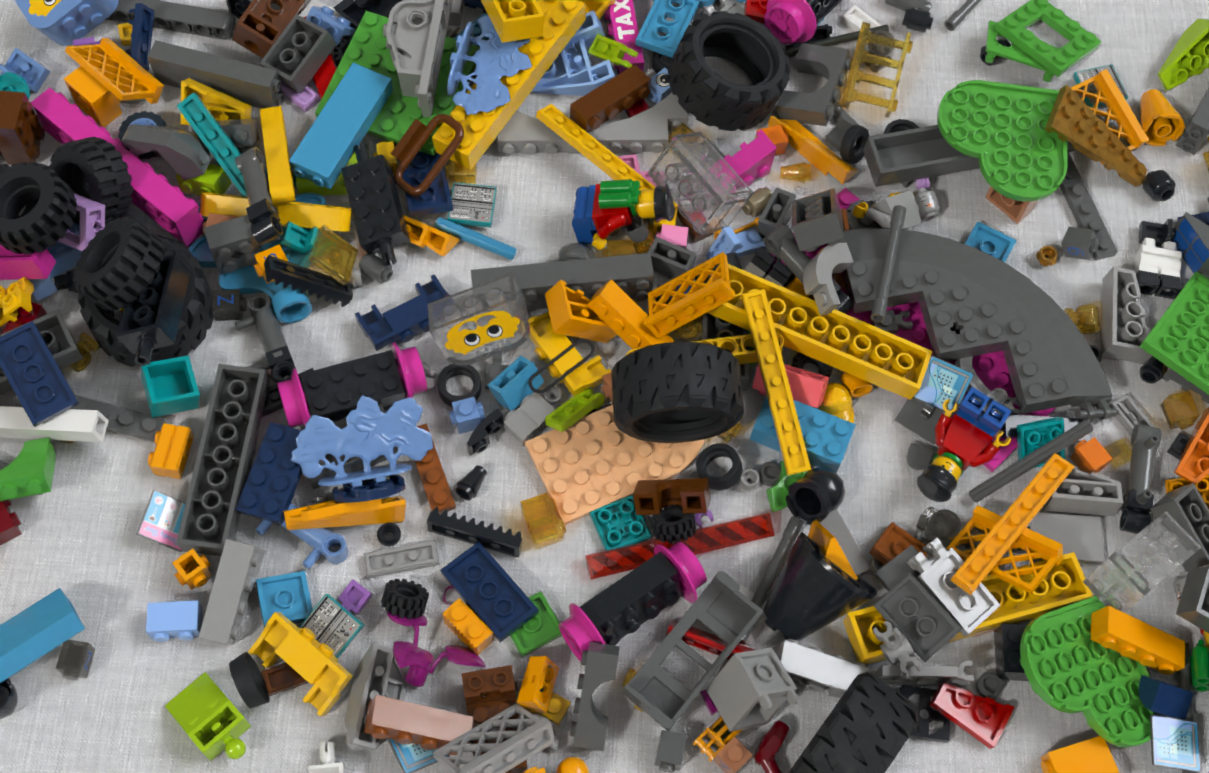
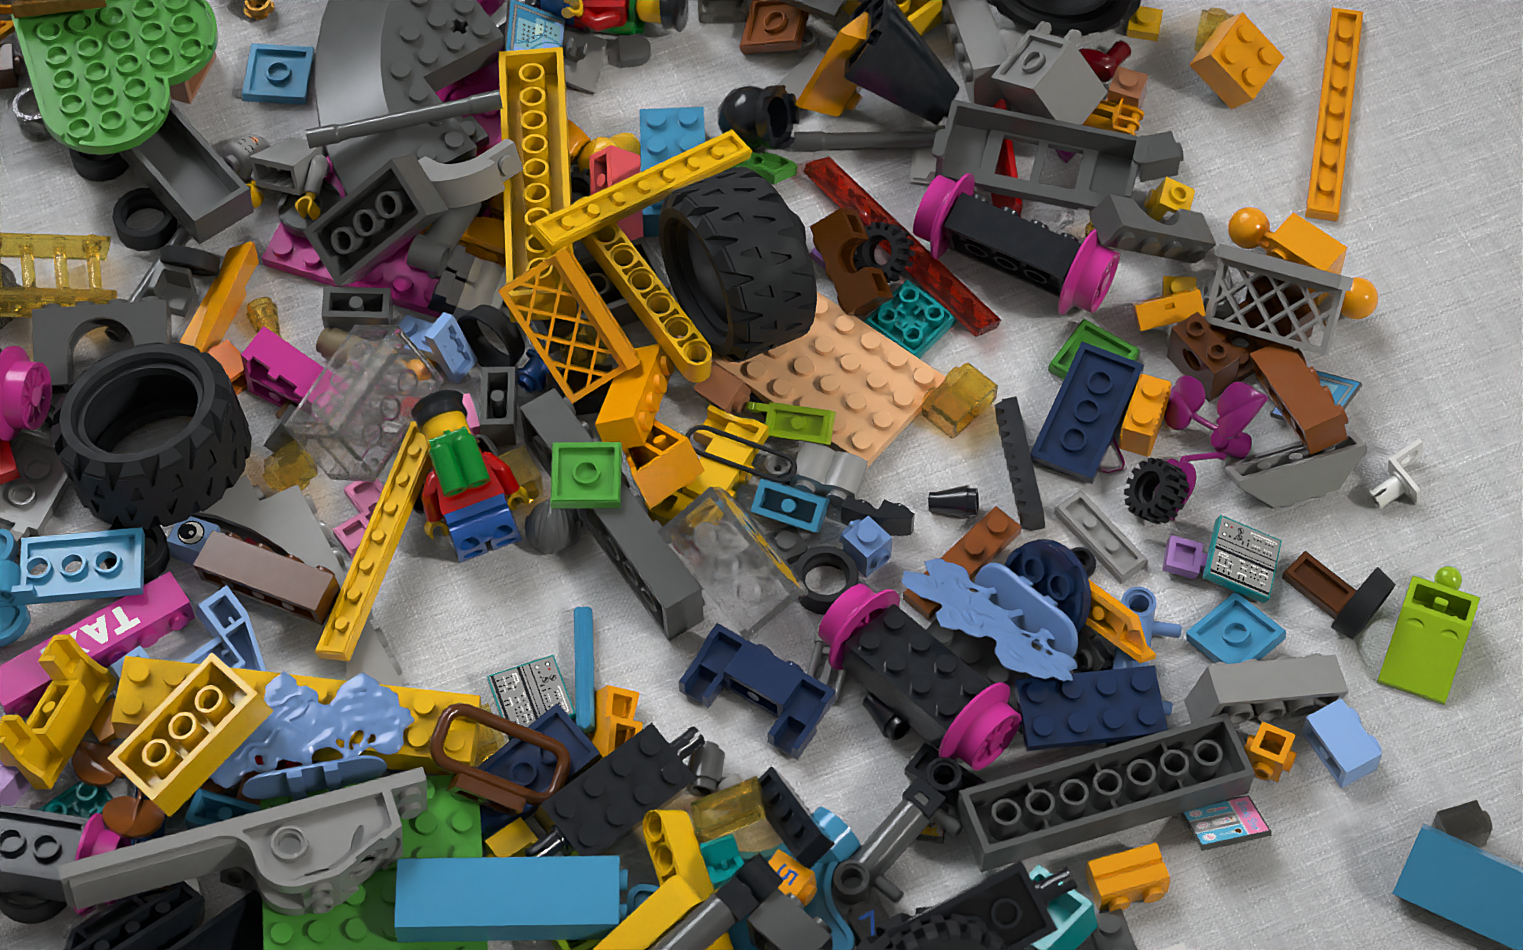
camera: 110 degrees left, 5 degrees down
yellow bracket [248,612,353,716] -> none
lime hinge [588,34,639,68] -> none
none -> bright green tile [550,442,622,509]
none -> yellow bracket [1143,177,1195,222]

